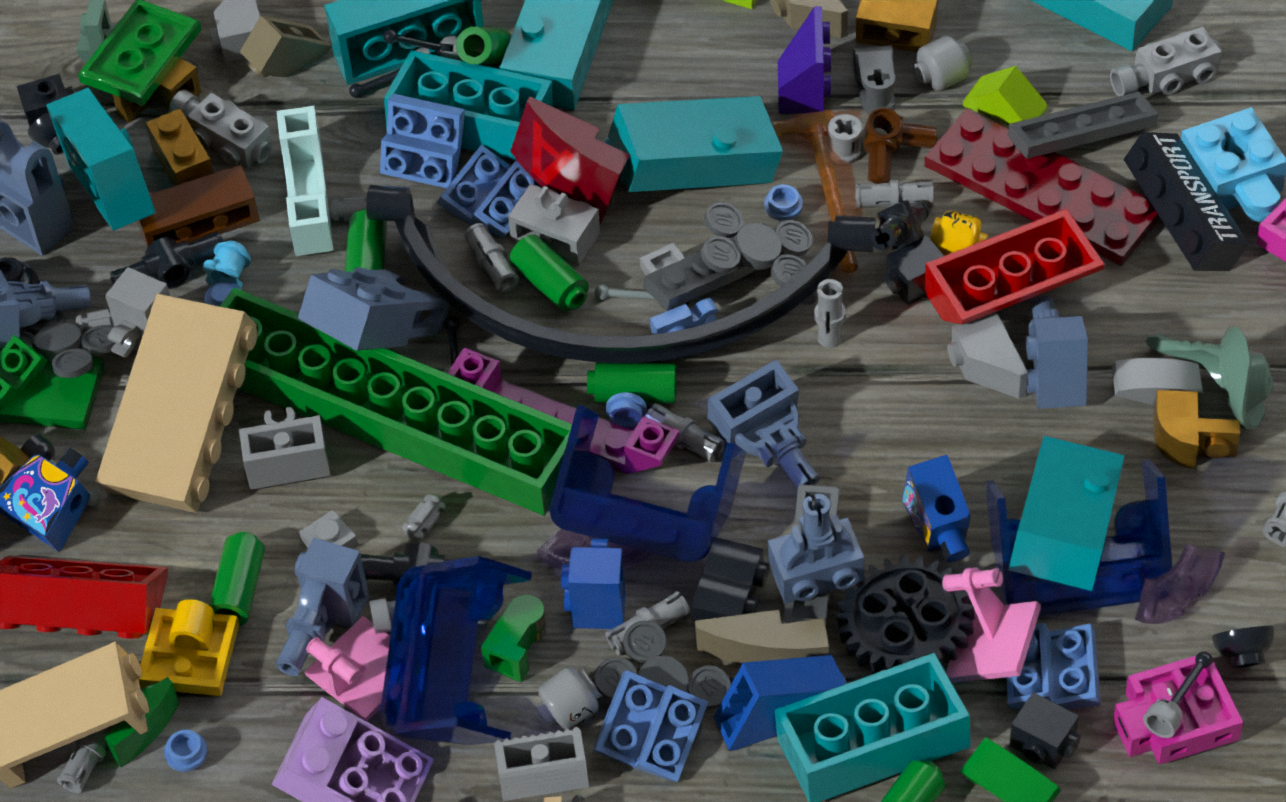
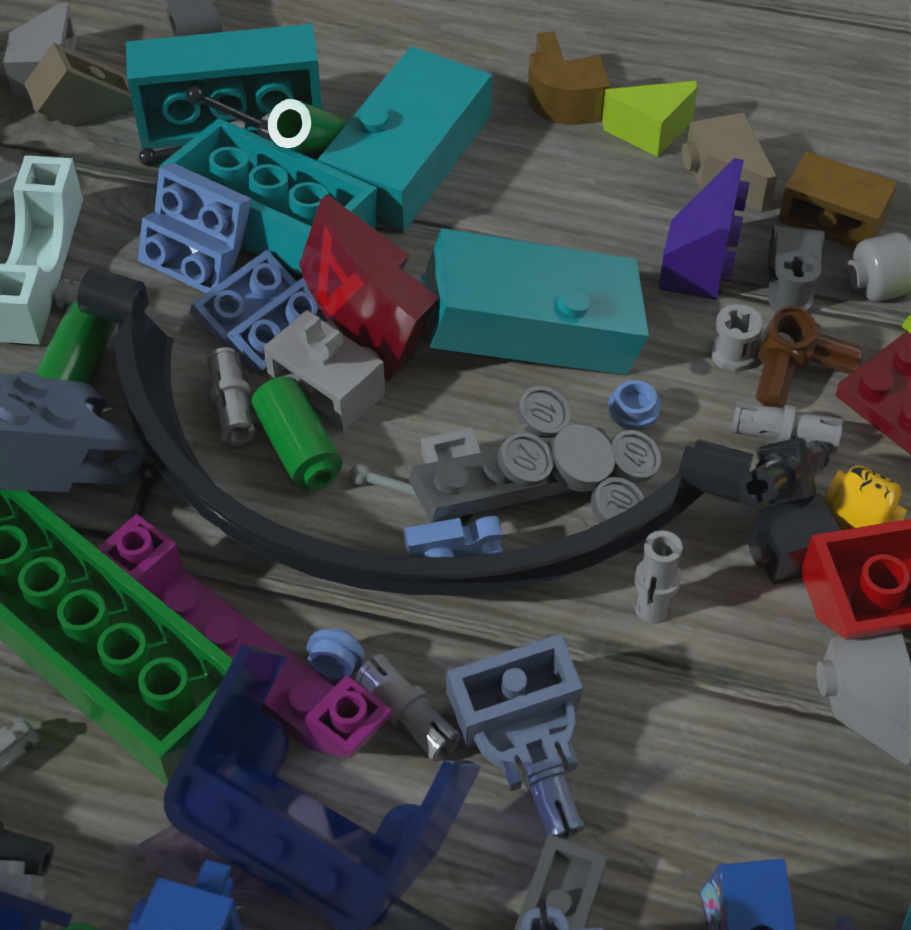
camera: 10 degrees right, 0 degrees up
green brick [587,362,677,404] -> none
clear orange bar [771,109,858,273] -> none

